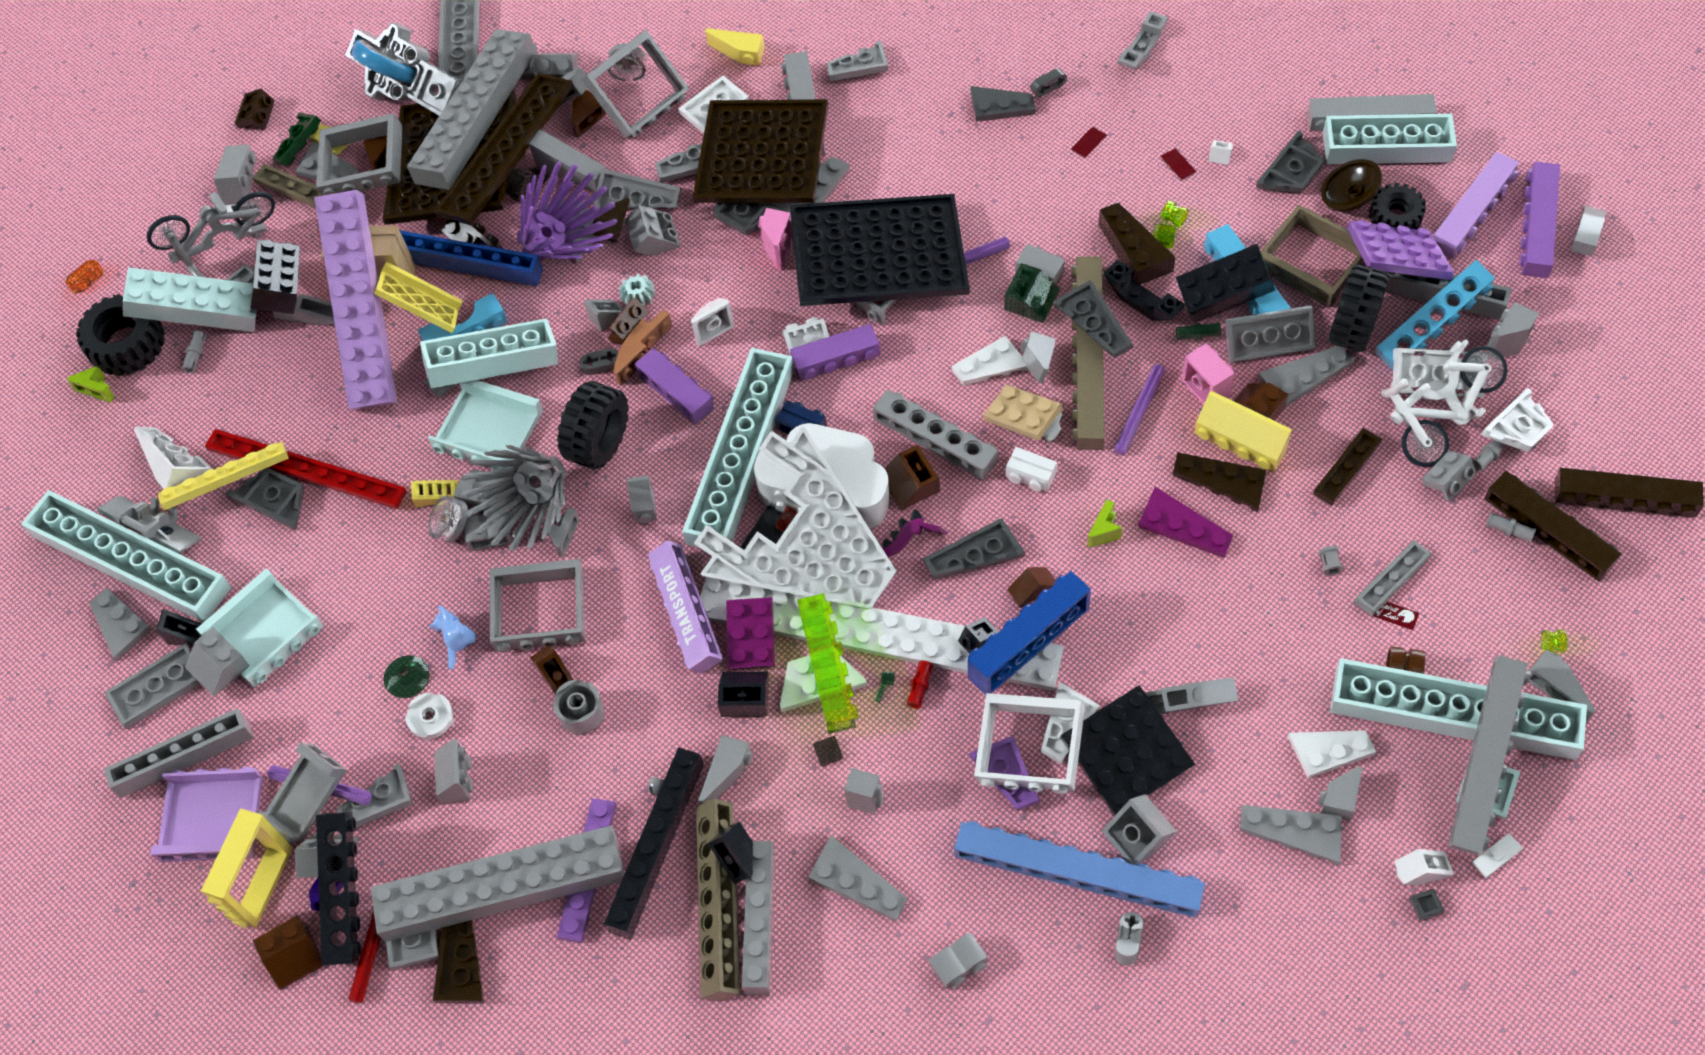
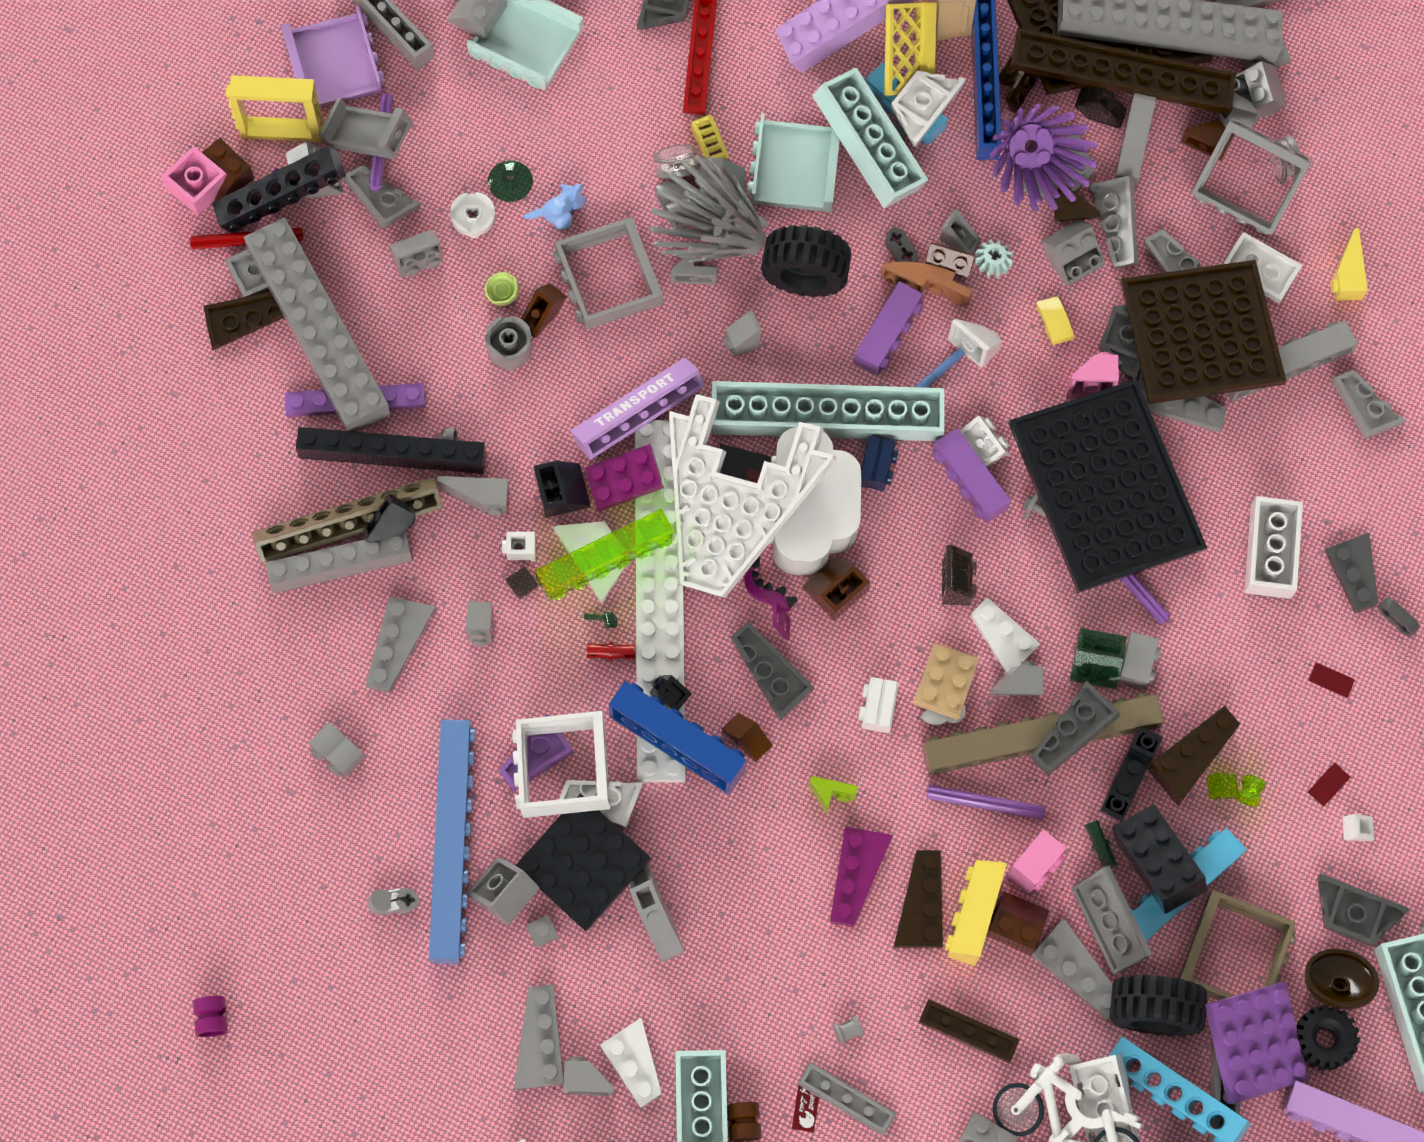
camera: 65 degrees right, 10 degrees up
light grey brick [873,389,998,481] -> none
none -> bright pink slope [161,146,227,216]
none -> yellowish green hair [485,272,519,306]
none -> white brick [502,532,536,562]
none -> light grey plate [526,915,559,949]
none -> white wing [891,71,966,147]
none -> medium blue bar [915,348,965,388]
none -> clear smoke slope [942,545,977,606]
none -> light yellow slope [1036,296,1074,345]
none -> white brick [1244,496,1303,599]

